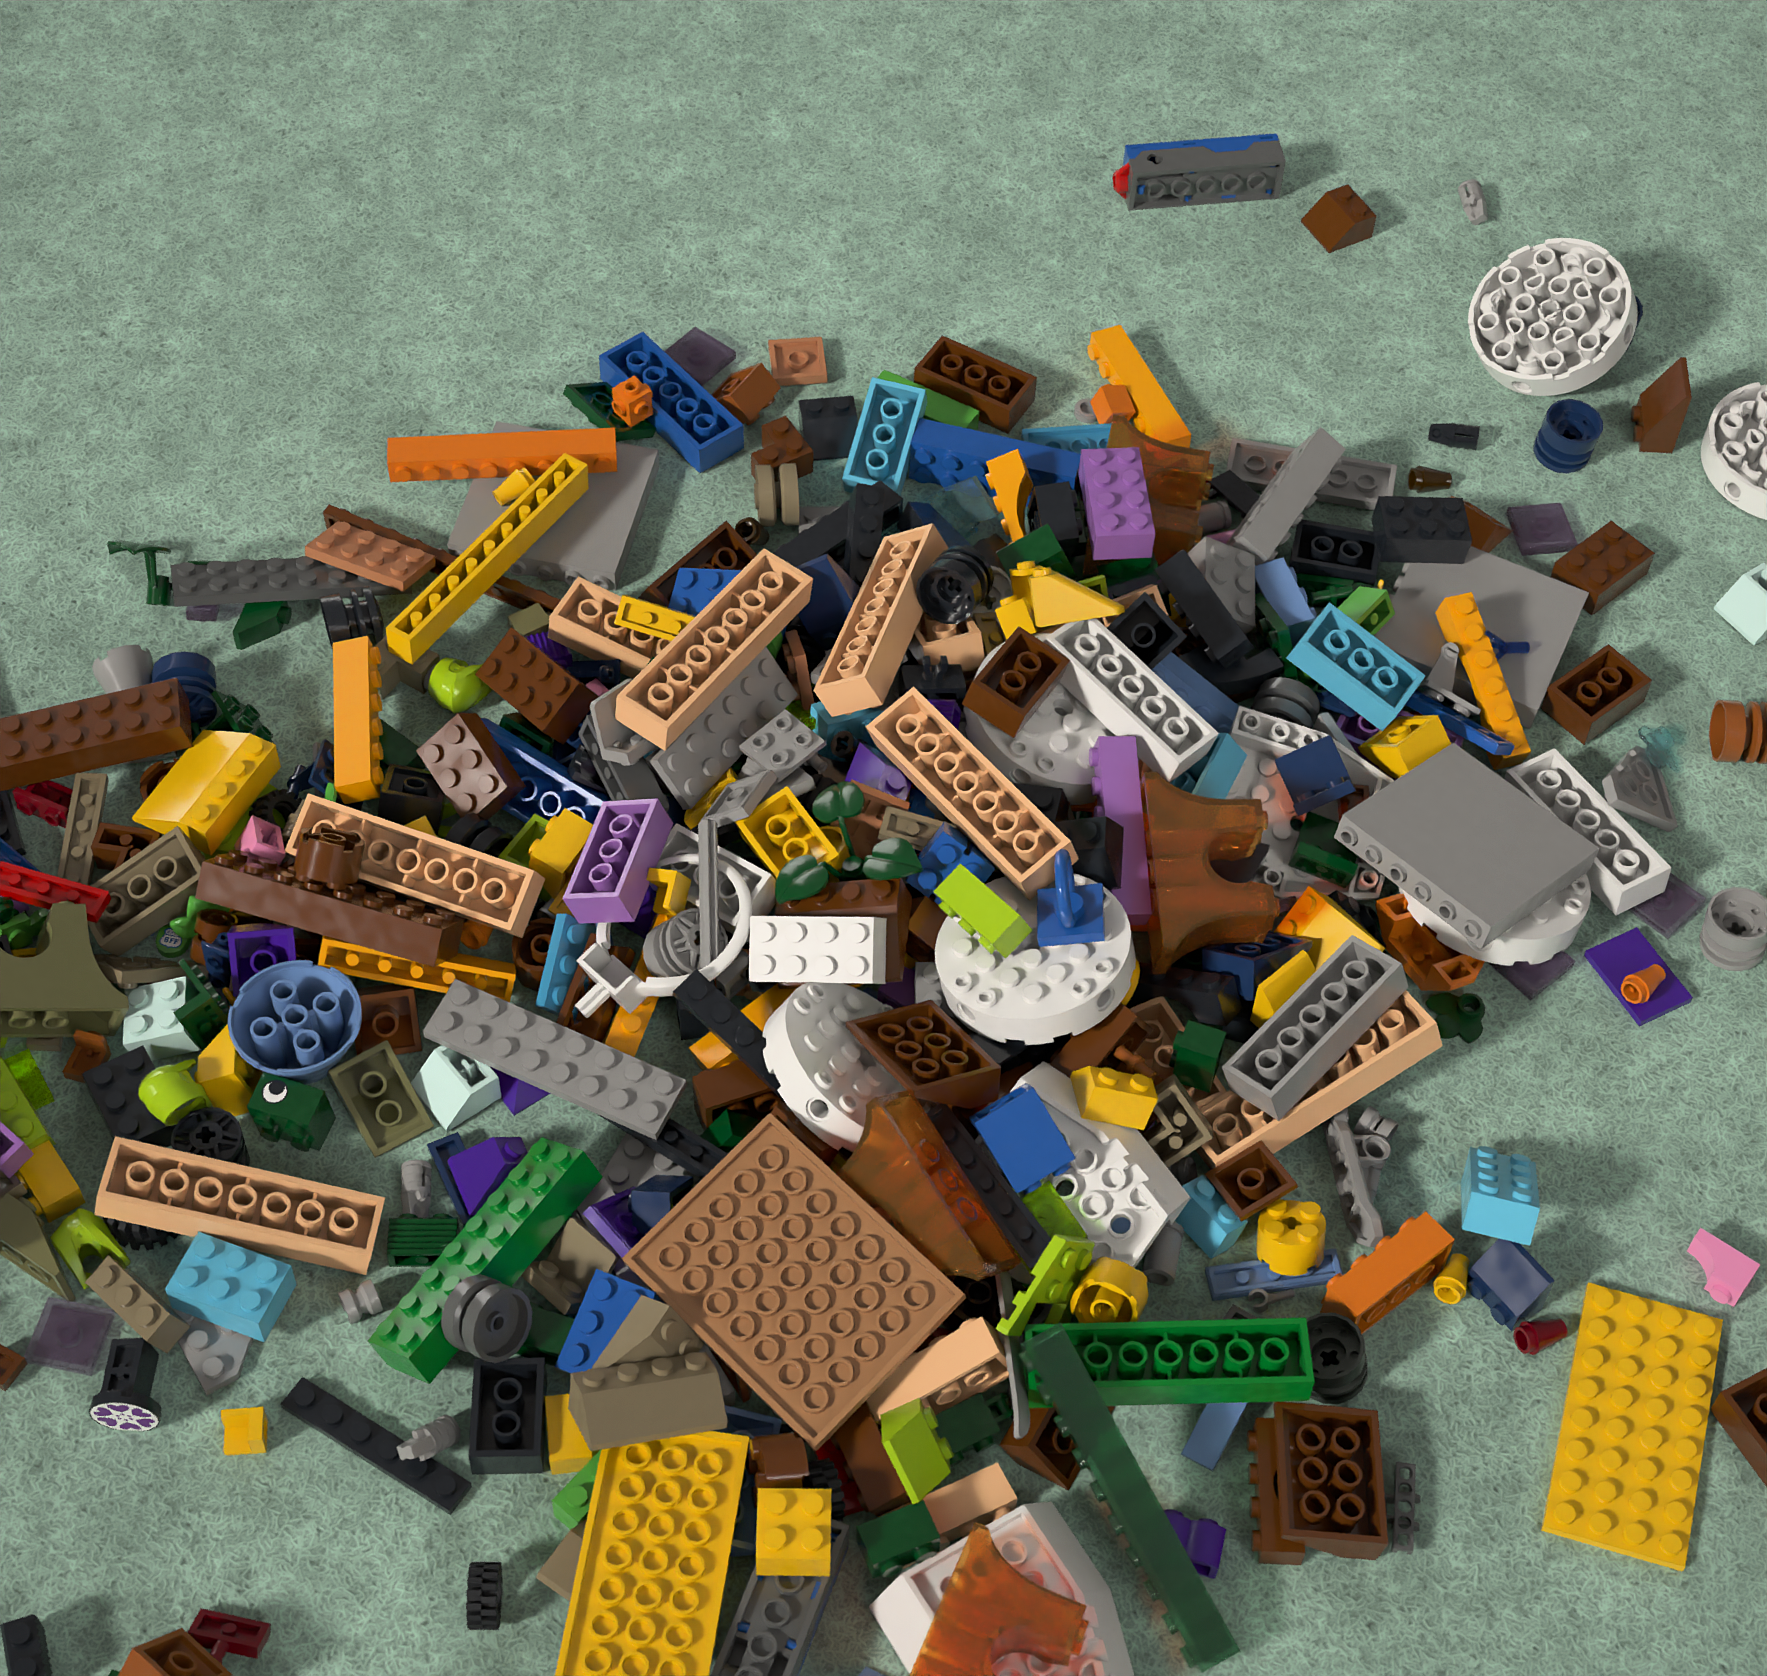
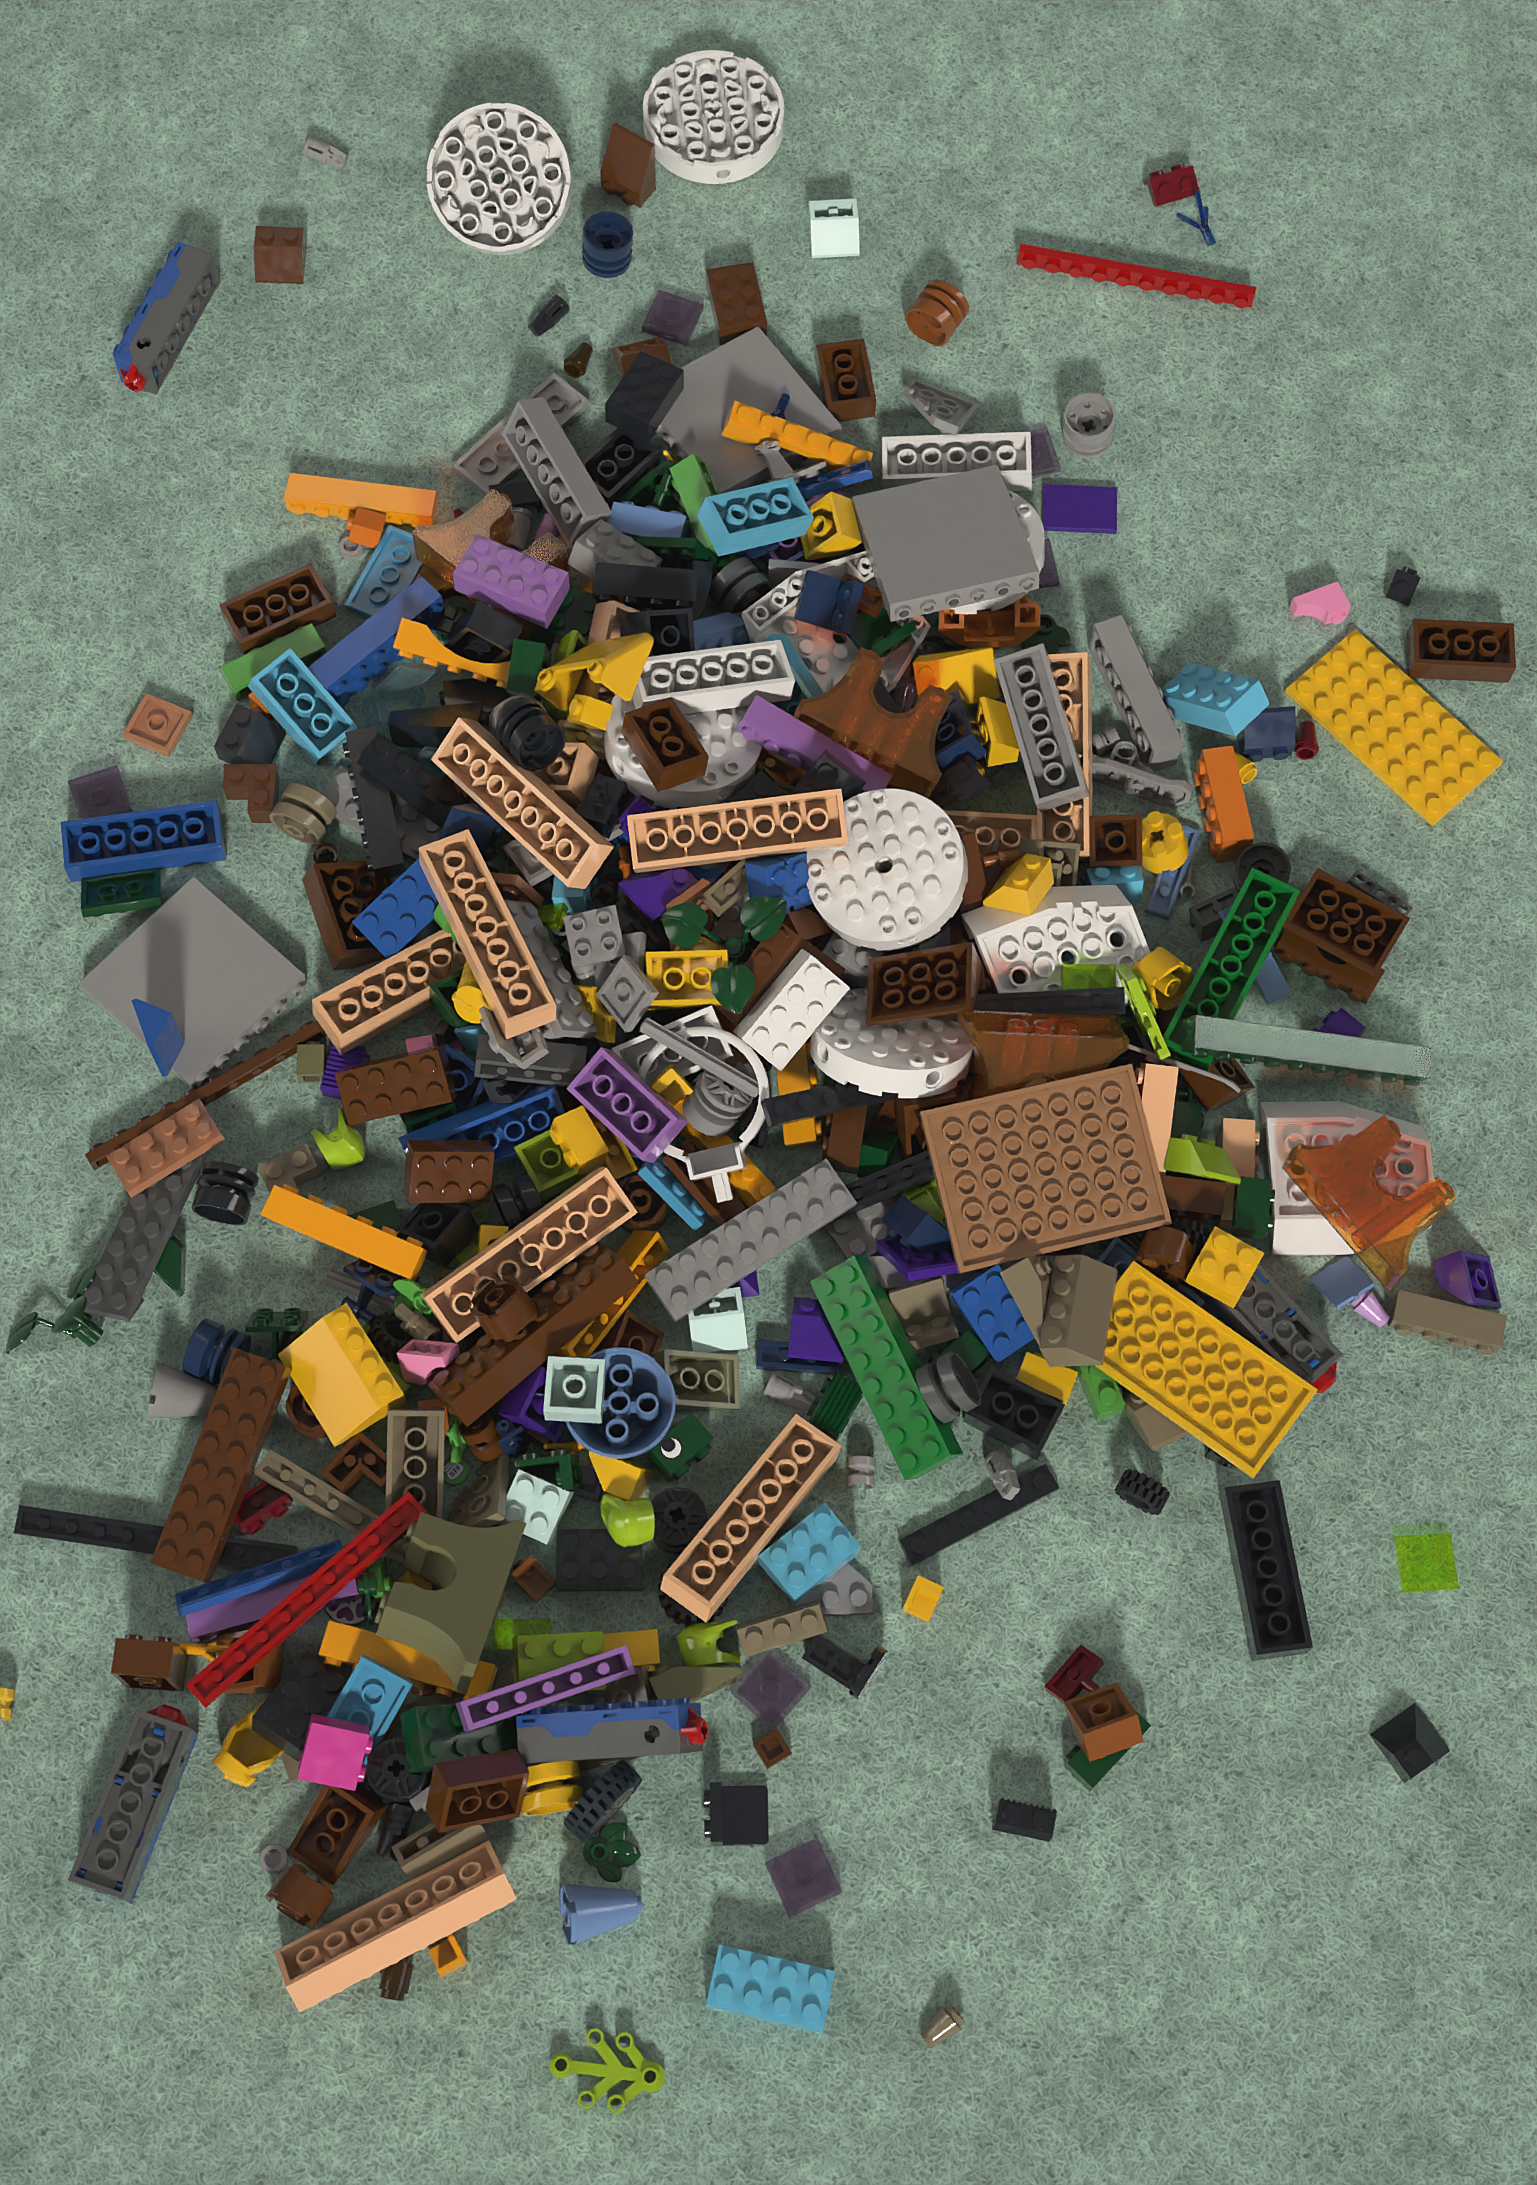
camera: 60 degrees left, 15 degrees up
yellow brick [386,453,589,665] -> none
orange brick [387,428,618,482] -> none
yellow cone [492,467,535,506] -> none
dark blue hinge [566,659,620,690] -> none
orange brick [612,376,653,427] -> none
yellow plate [614,594,696,641] -> none
dark orange slope [711,362,781,425] -> none
lime brick [933,863,1033,959] -> none
blue slope [968,1083,1075,1195] -> none
blue tile [1037,849,1105,947] -> none
dark green brick [1169,1020,1226,1093] -> none
orange cone [1621,964,1666,1004] -> none
clear light blue plate [1638,725,1680,773] -> none
none -> blue slope [131,999,185,1077]
none -> light aqua brick [543,1356,606,1424]
none -> light grey brick [1088,615,1184,772]

